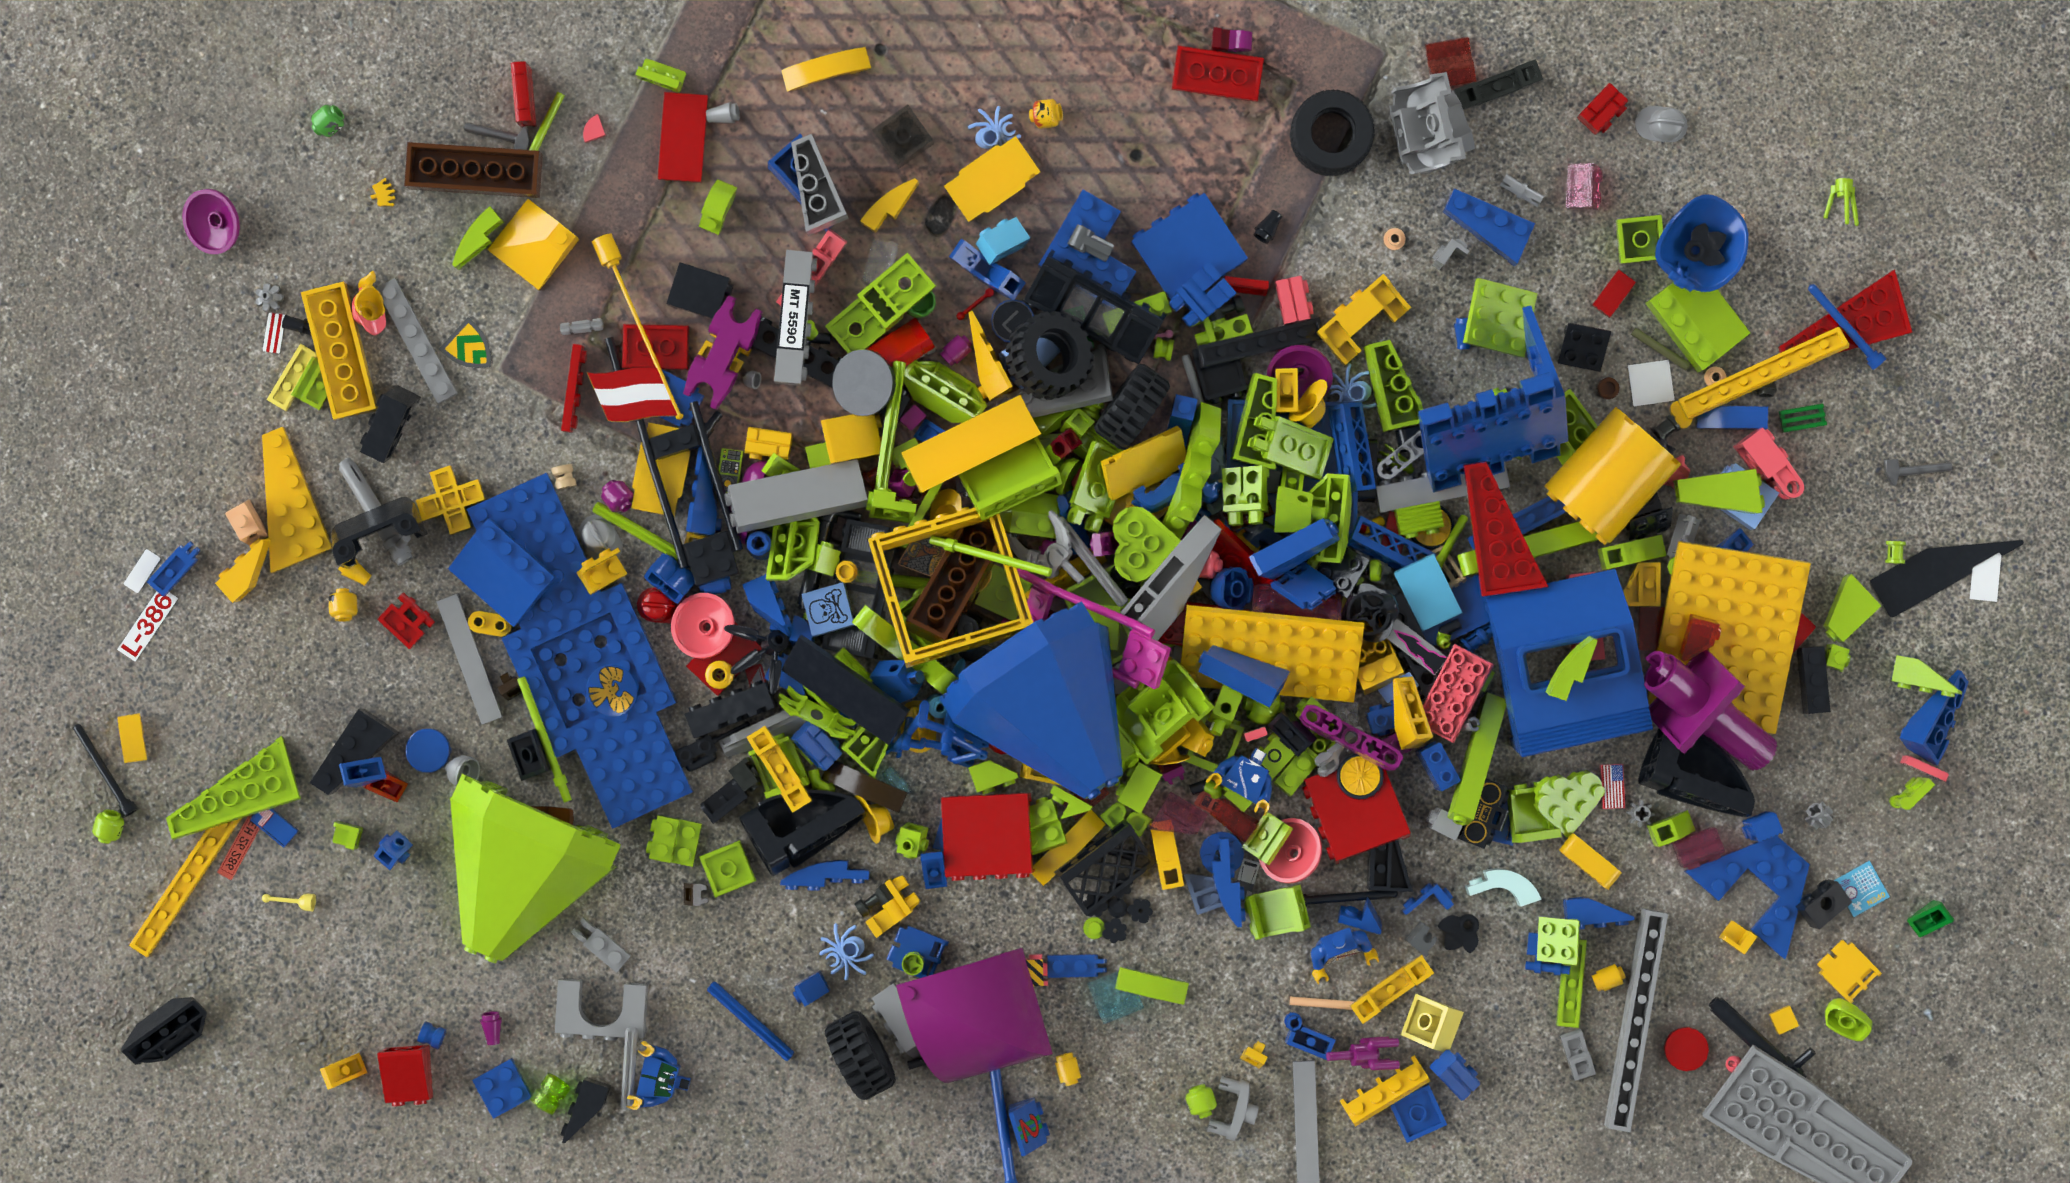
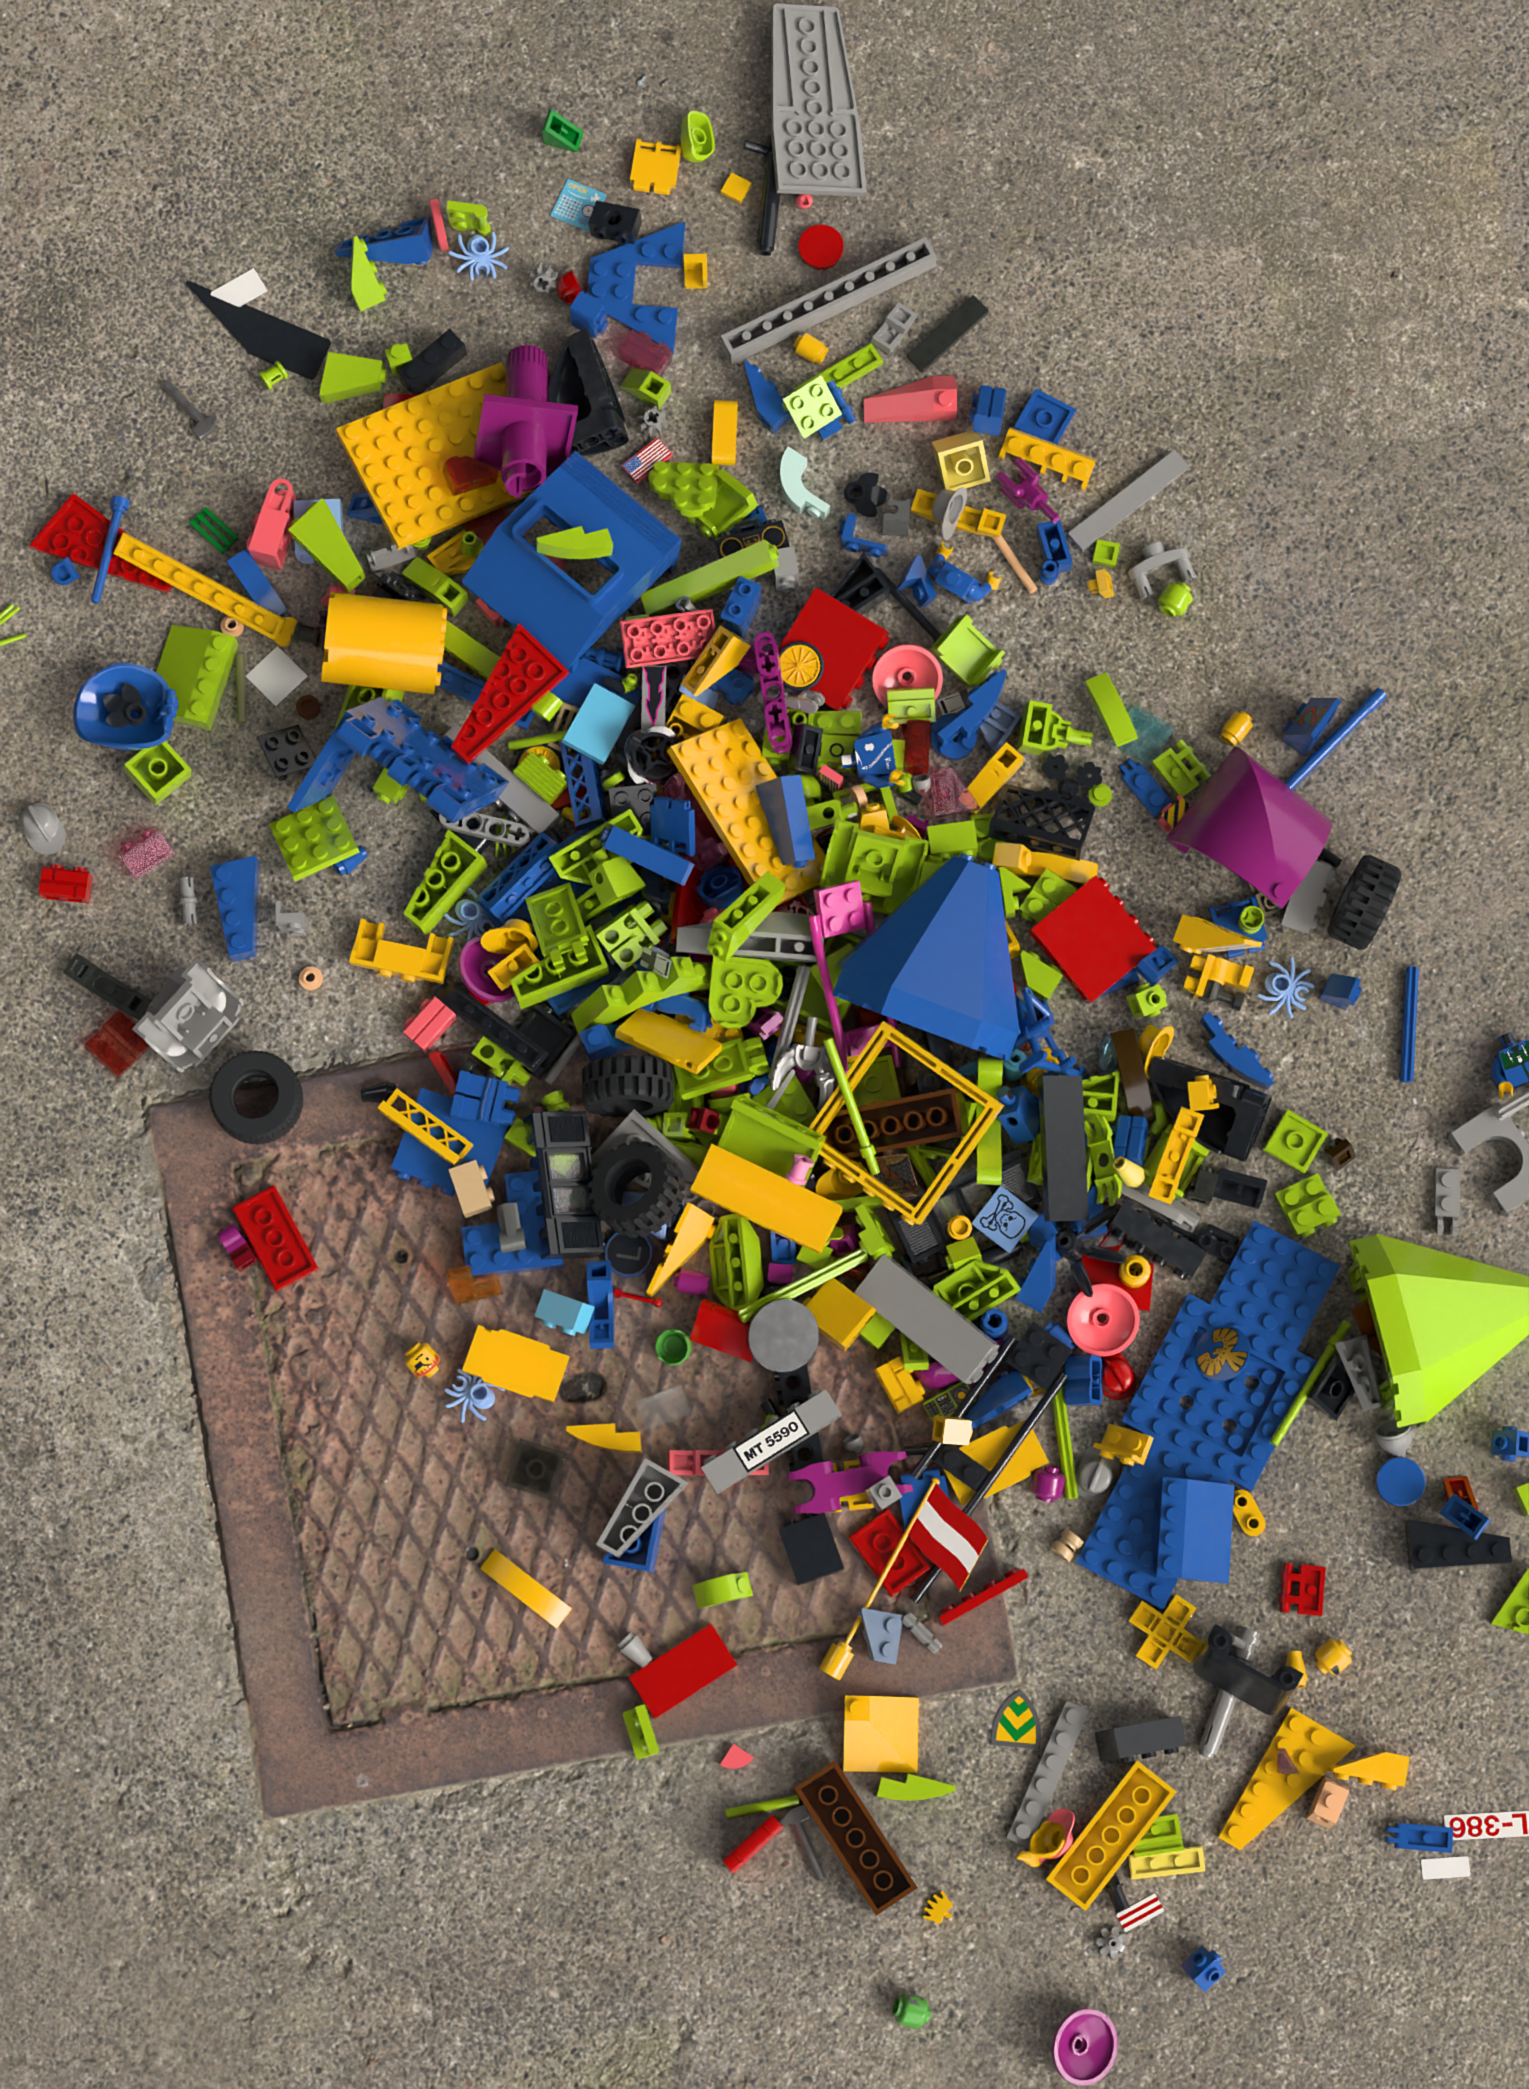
camera: 125 degrees left, 10 degrees down
light grey tile [436,594,503,725] -> none
dark brown tile [497,672,522,701] -> none
lime bracket [825,252,936,353] -> none
red tile [1592,269,1636,318] -> none
none -> blue tile [51,557,80,585]
none -> yellow fence [378,1088,474,1167]
none -> clear orange tile [446,1265,503,1305]
none -> light blue animal [448,232,509,280]
none -> tan brick [448,1160,495,1218]
none -> lime cone [460,531,484,558]
none -> red piece [557,269,582,303]
none -> sticker [640,947,672,979]
none -> lime slope [706,871,786,963]
none -> white sticker [766,1070,795,1110]
none -> bright pink bush [785,1154,814,1185]
none -> light nougat tile [849,784,868,809]
none -> sand blue wing [857,1607,903,1664]
none -> coral wedge [864,376,957,422]
none -> light grey brick [864,1476,902,1512]
none -> pearl dark grey tile [907,295,989,373]
none -> light grey hinge [912,774,931,793]
none -> light grey piece [932,487,967,541]
none -> brick [932,1415,973,1445]
none -> yellow brick [992,843,1032,874]
none -> lime brick [1017,700,1093,755]
none -> lime tile [1092,539,1120,568]
none -> light yellow cone [1113,1156,1145,1187]
none -> lime plate [1151,739,1211,797]
none -> yellow slope [1173,914,1262,955]
none -> blue brick [1180,1945,1226,1992]
none -> yellow brick [1188,1075,1219,1111]
none -> slope [1277,1748,1299,1774]
none -> light grey wing [1335,1334,1384,1411]

